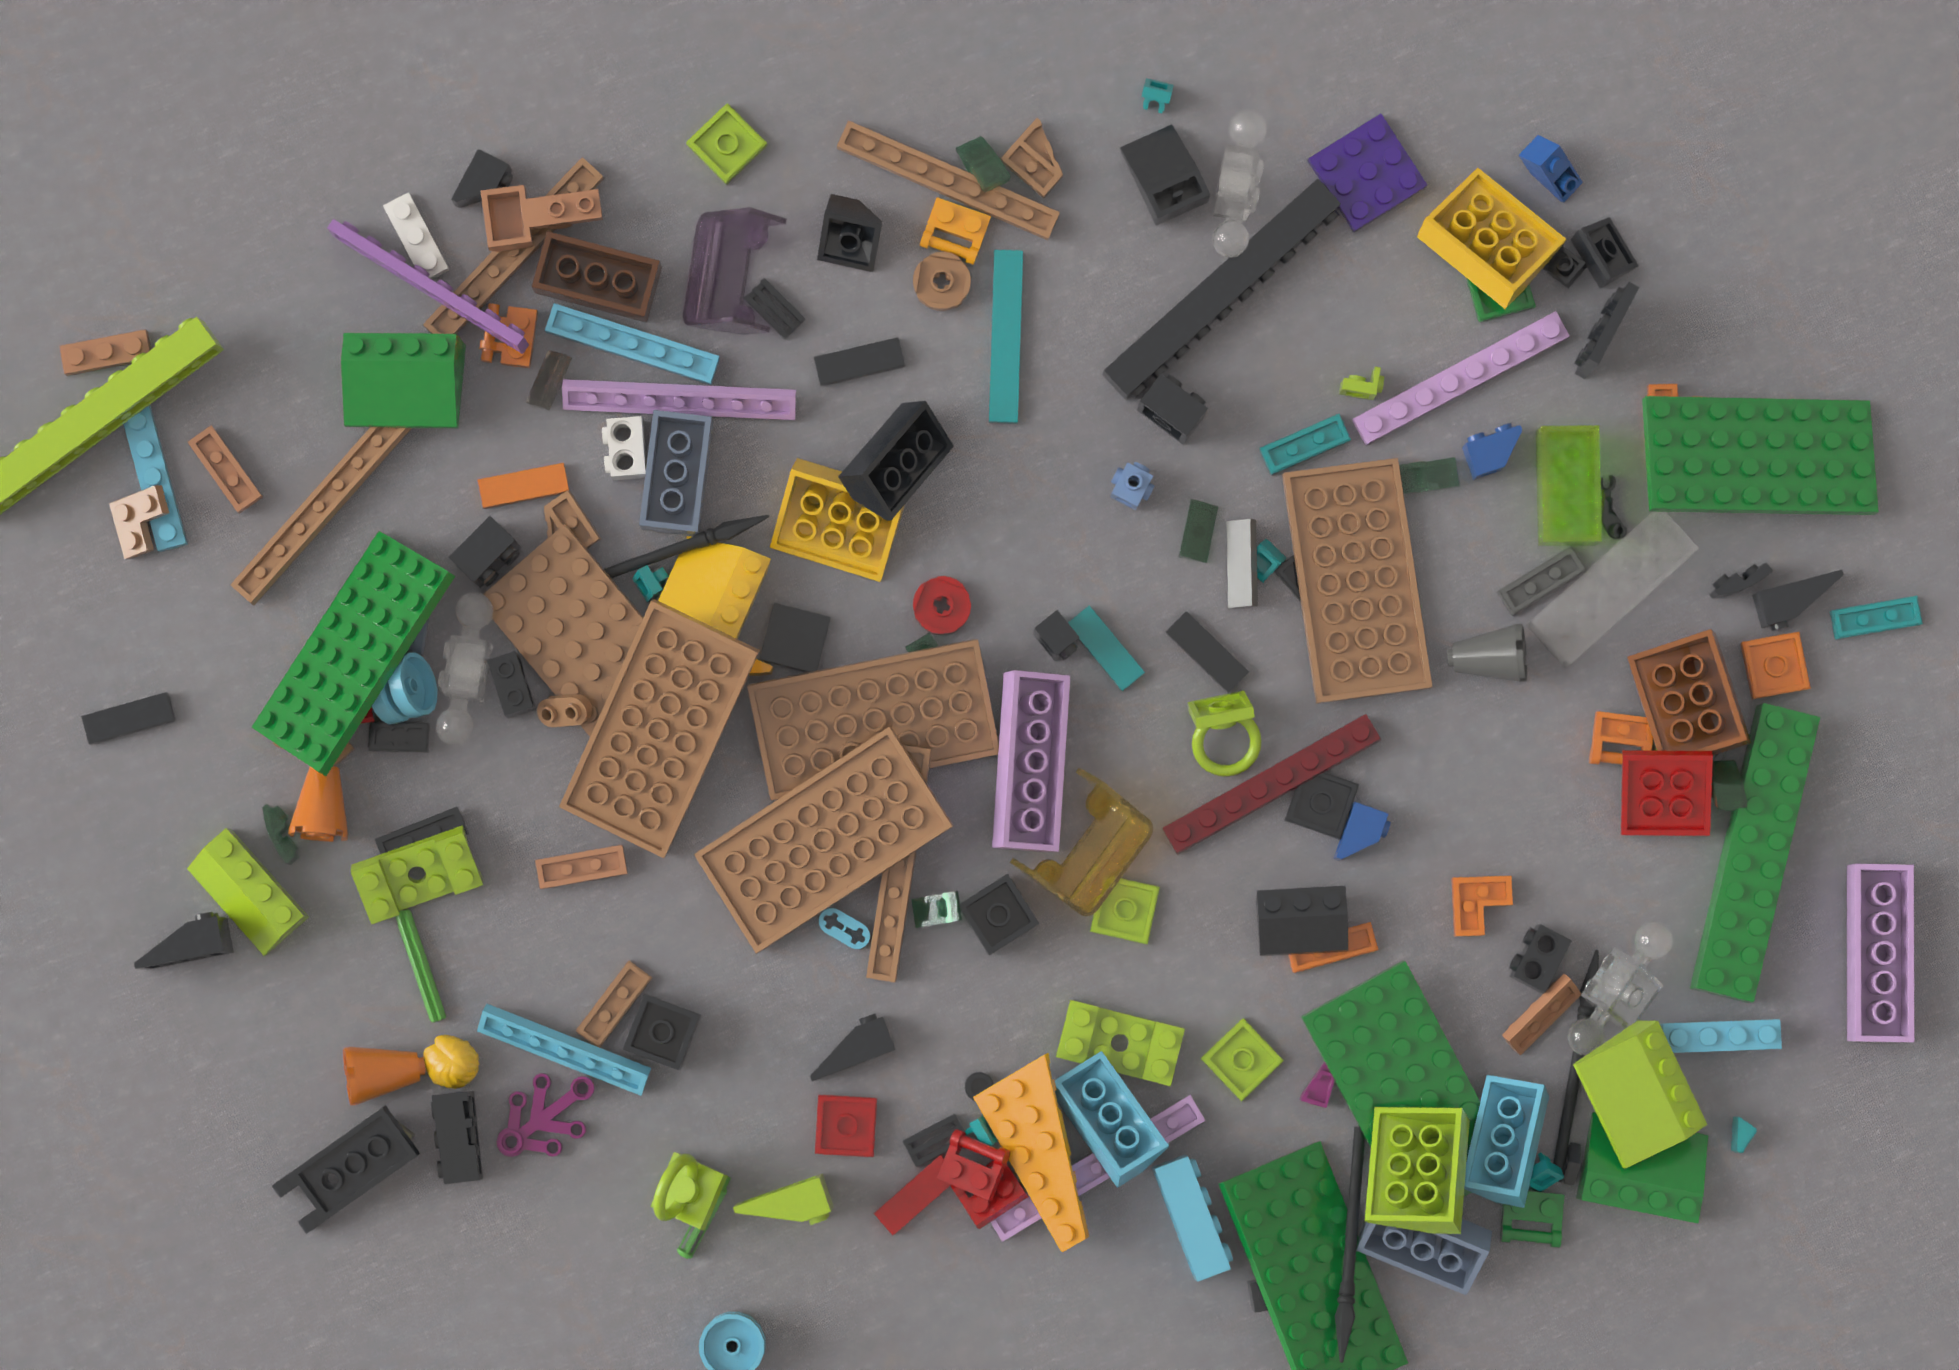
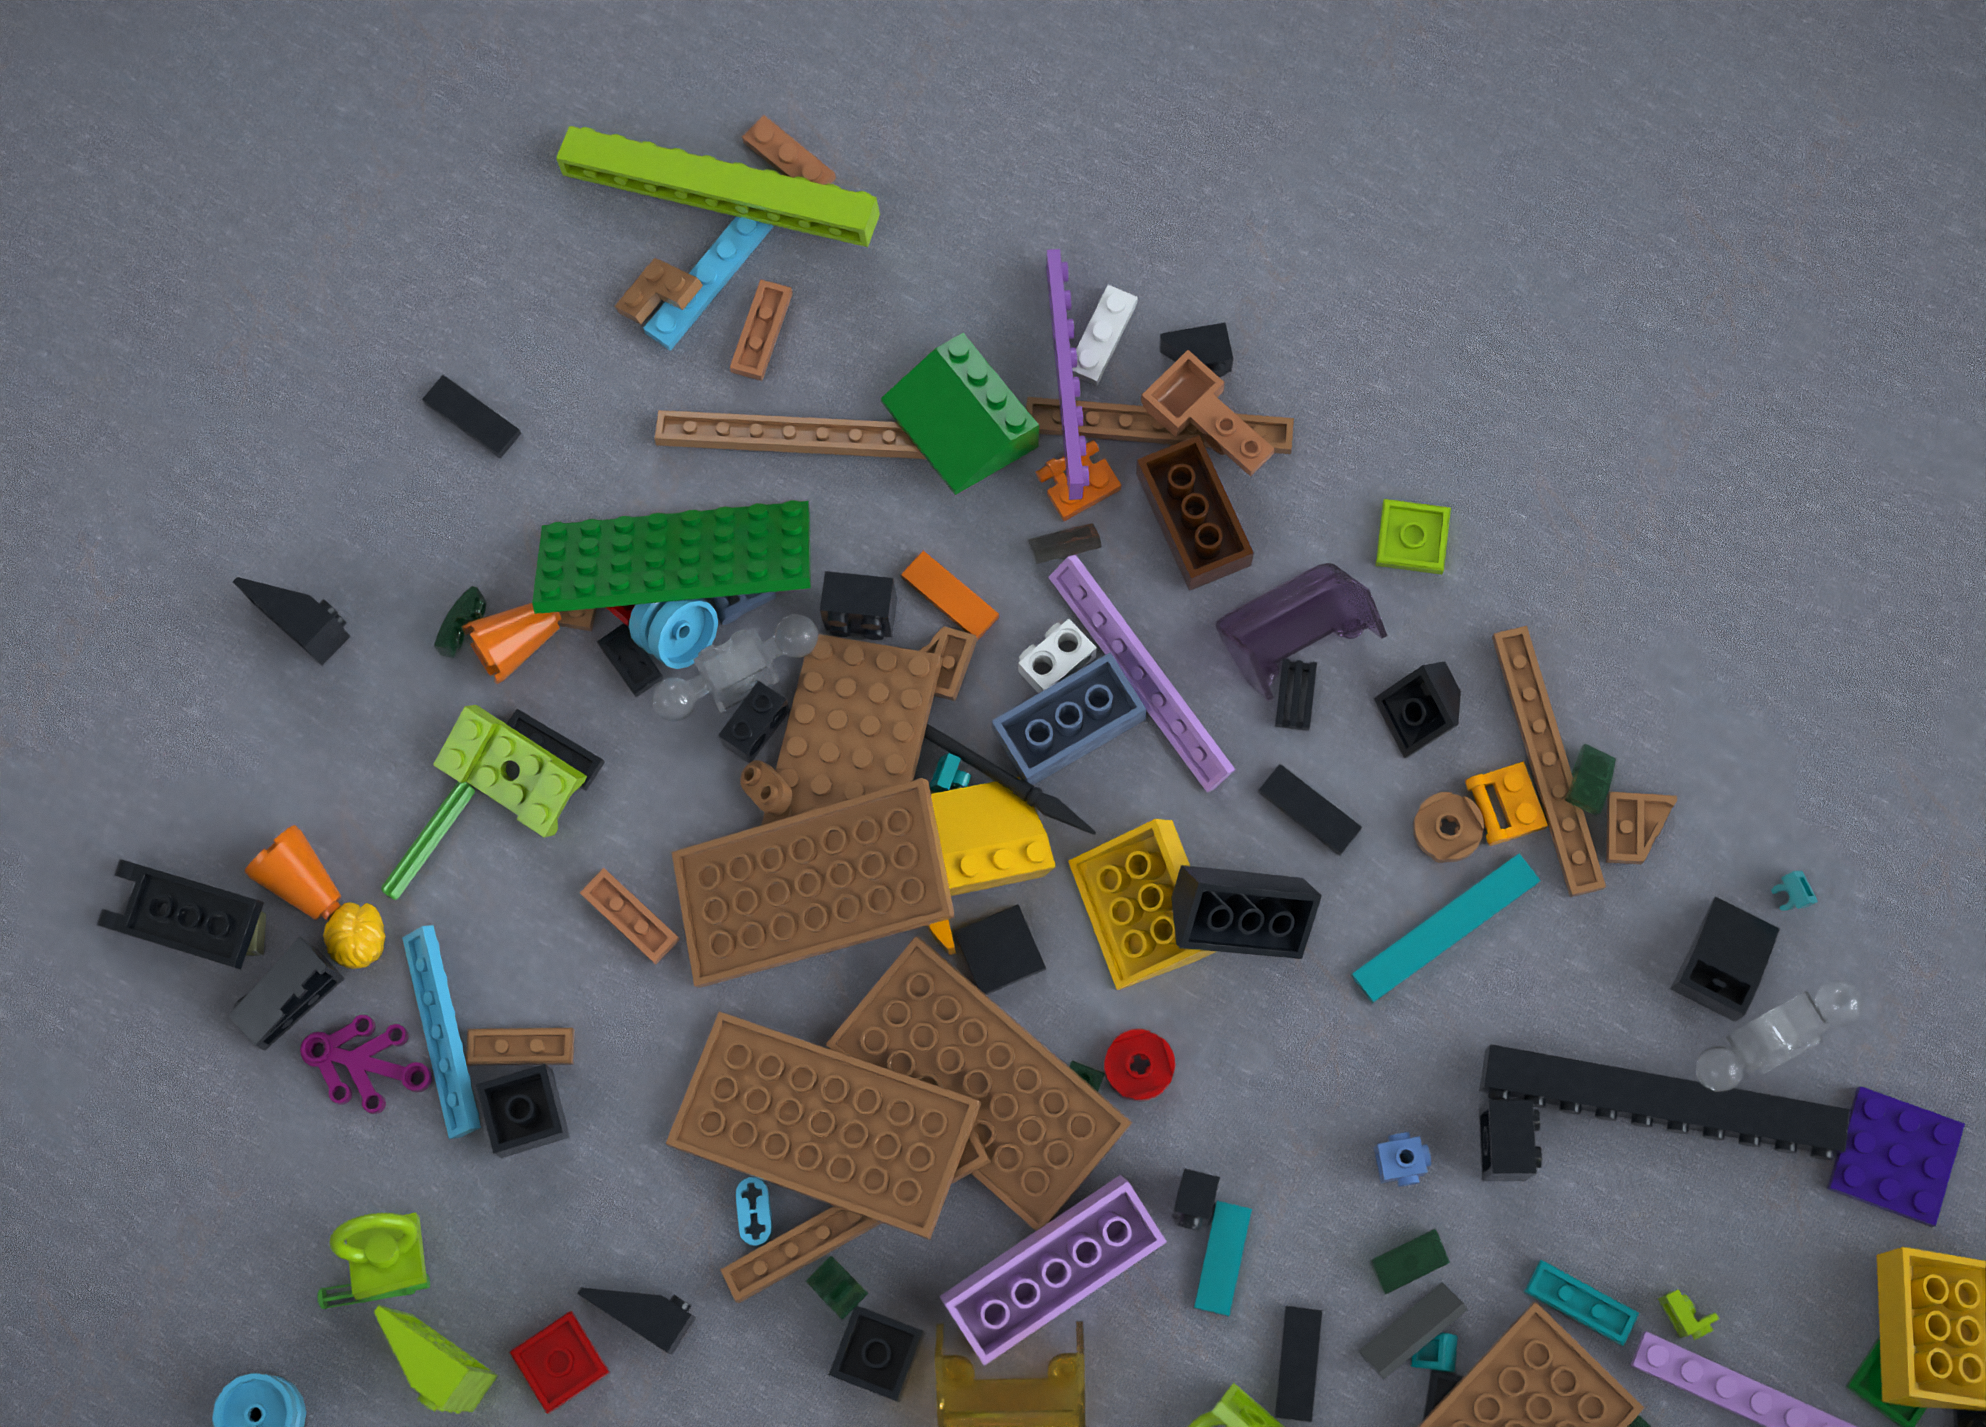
camera: 65 degrees right, 10 degrees down
lime slope [187,828,309,956] -> none
medium azure plate [545,303,720,385] -> none

